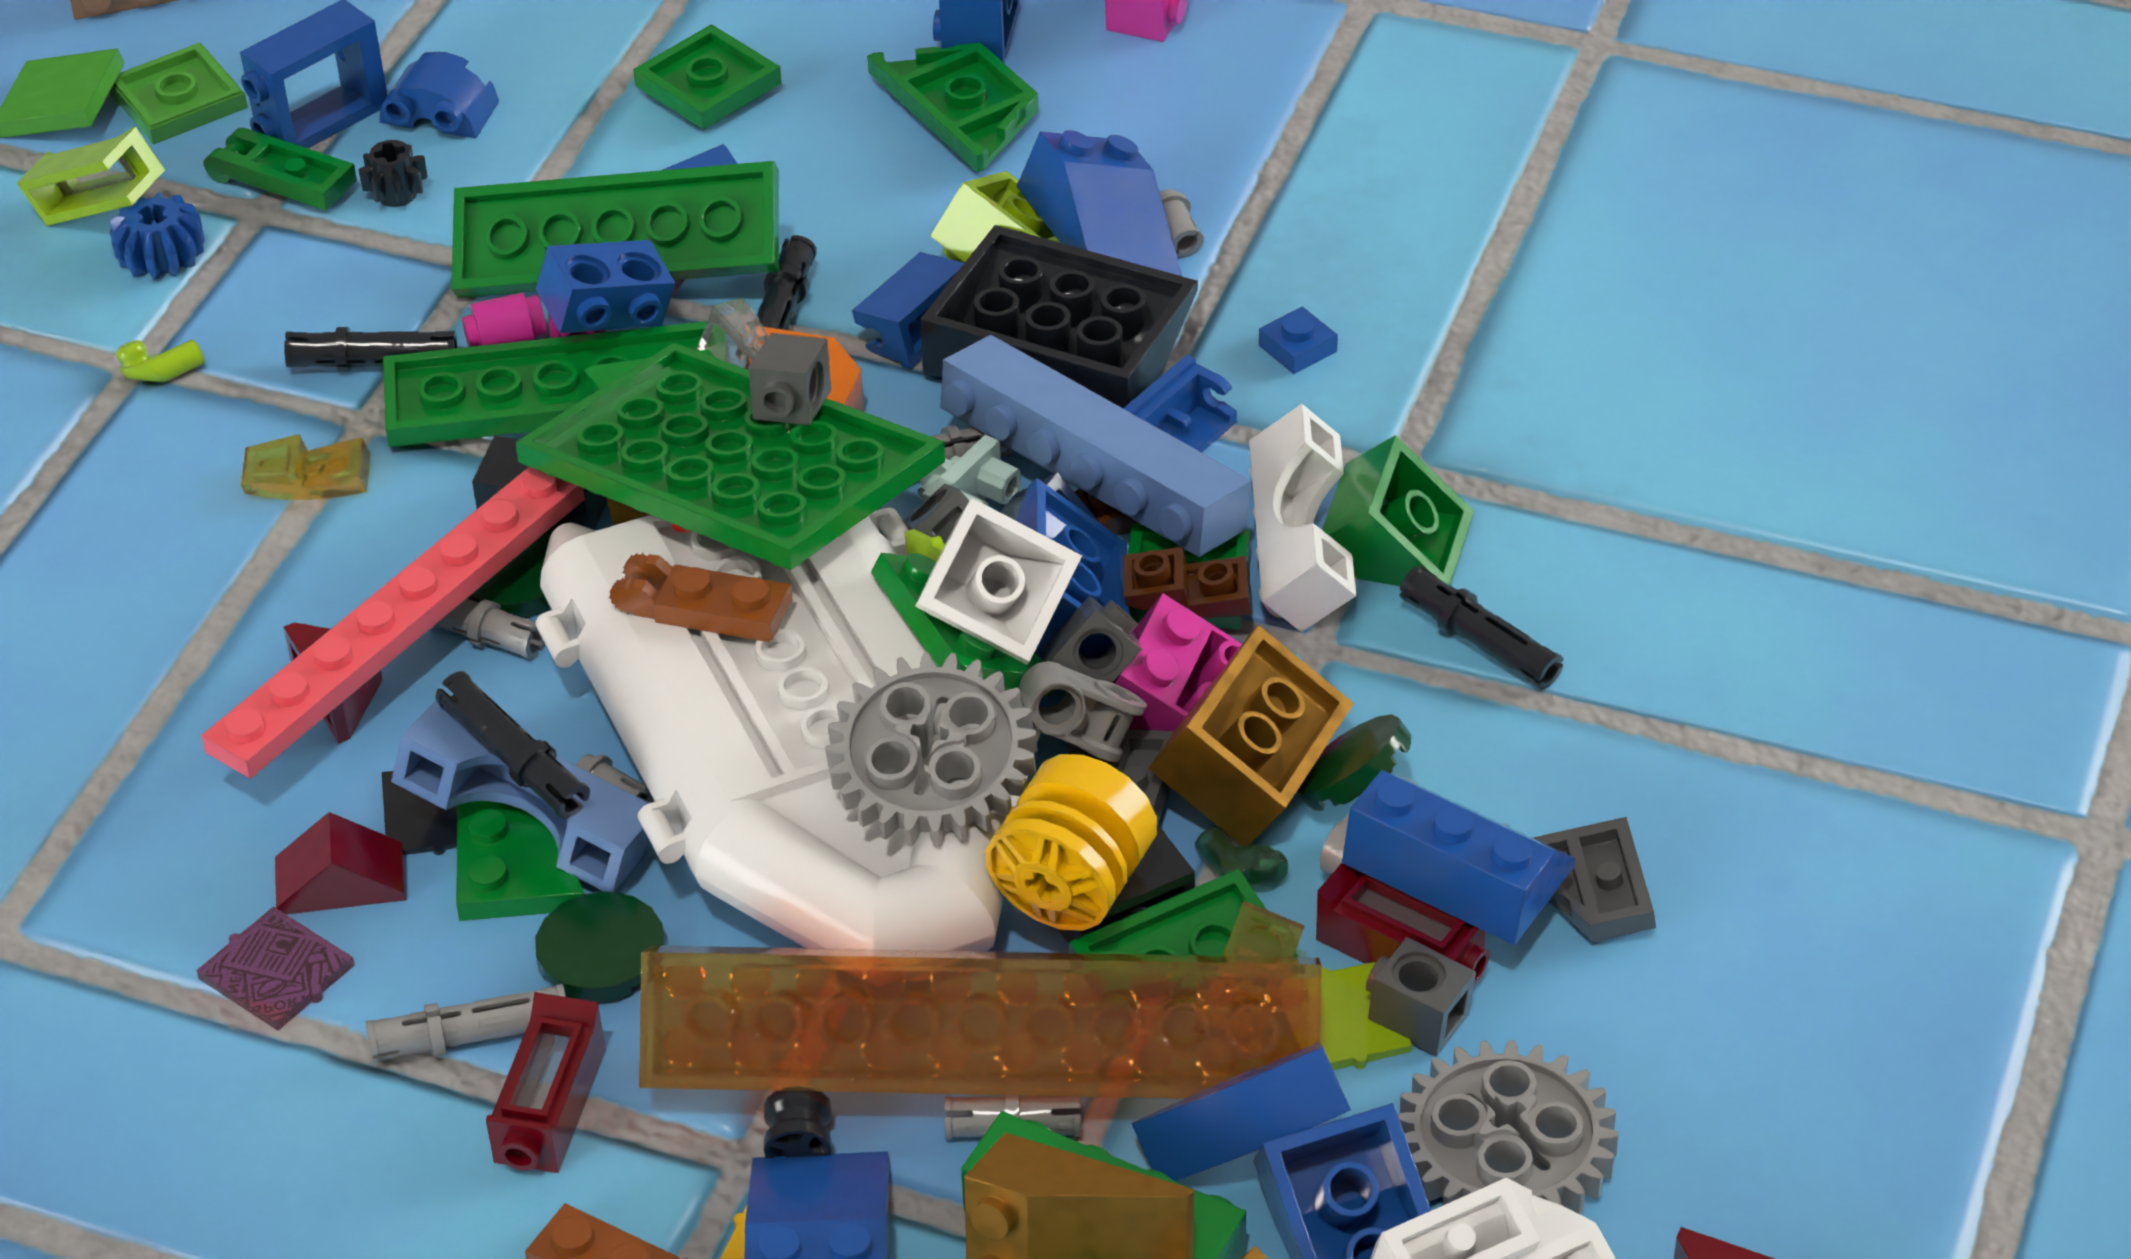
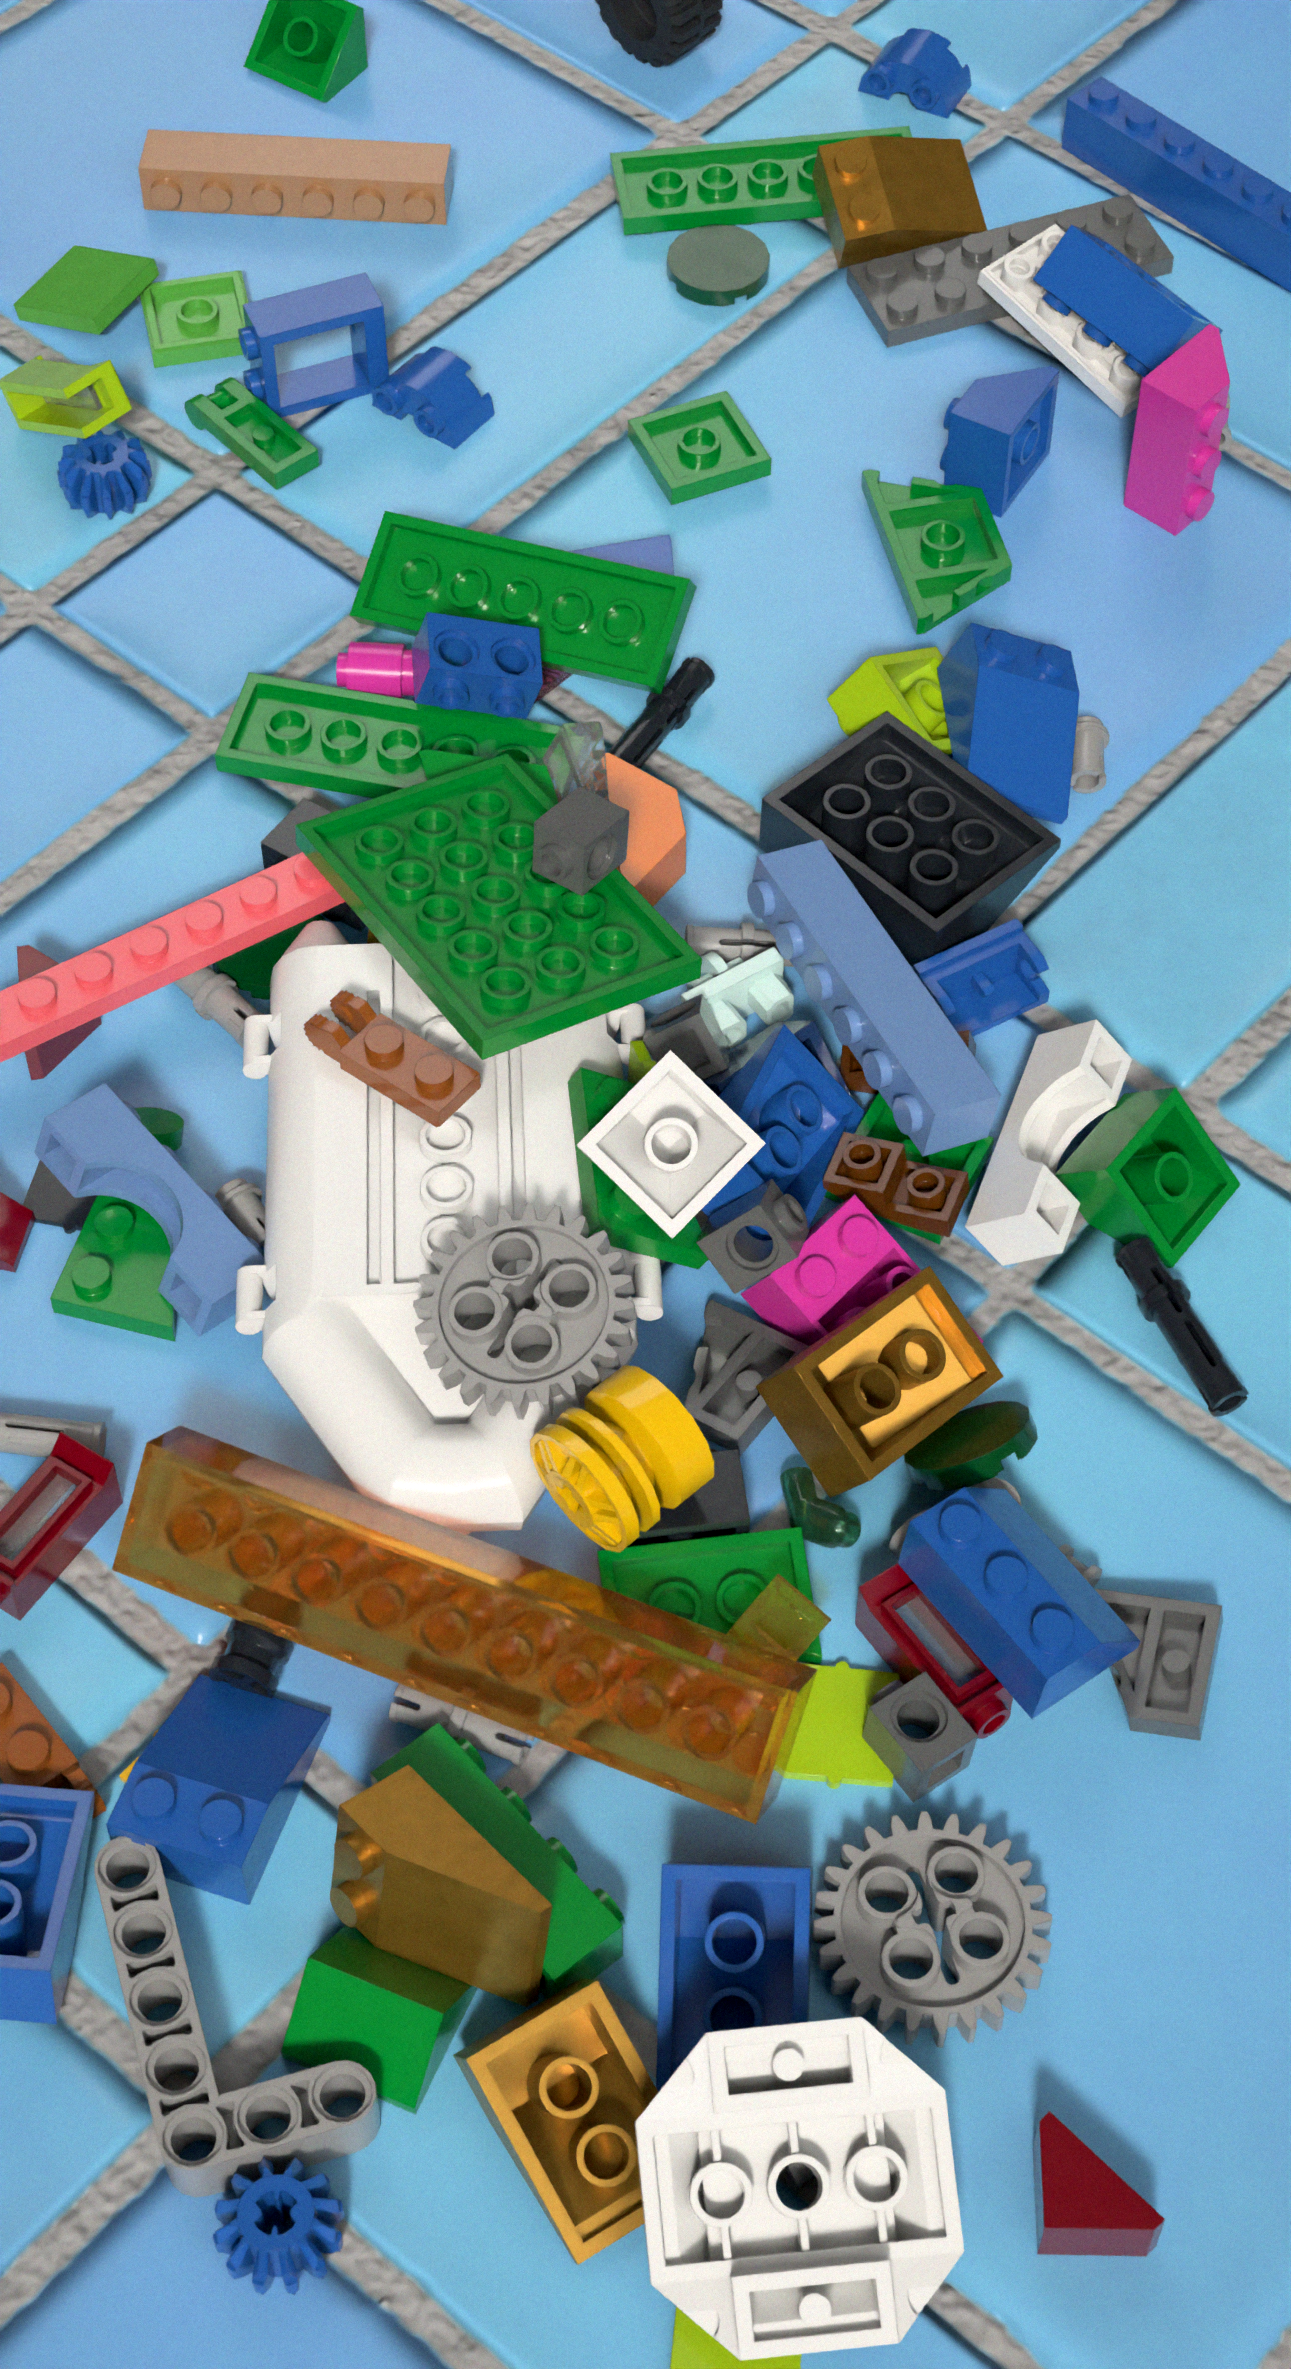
camera: 20 degrees right, 10 degrees up
lime arm [116,339,205,383] -> none
clear yellow slope [241,434,371,500] -> none
black pin [284,327,458,371] -> none
black gear [358,140,428,207] -> none
black pin [435,671,590,819] -> none
dark green tile [535,891,666,1003] -> none
blue hinge [852,252,964,369] -> none
light grey piece [1019,661,1147,762] -> none
blue slope [1131,1042,1351,1181] -> none
blue plate [1259,306,1338,374] -> none

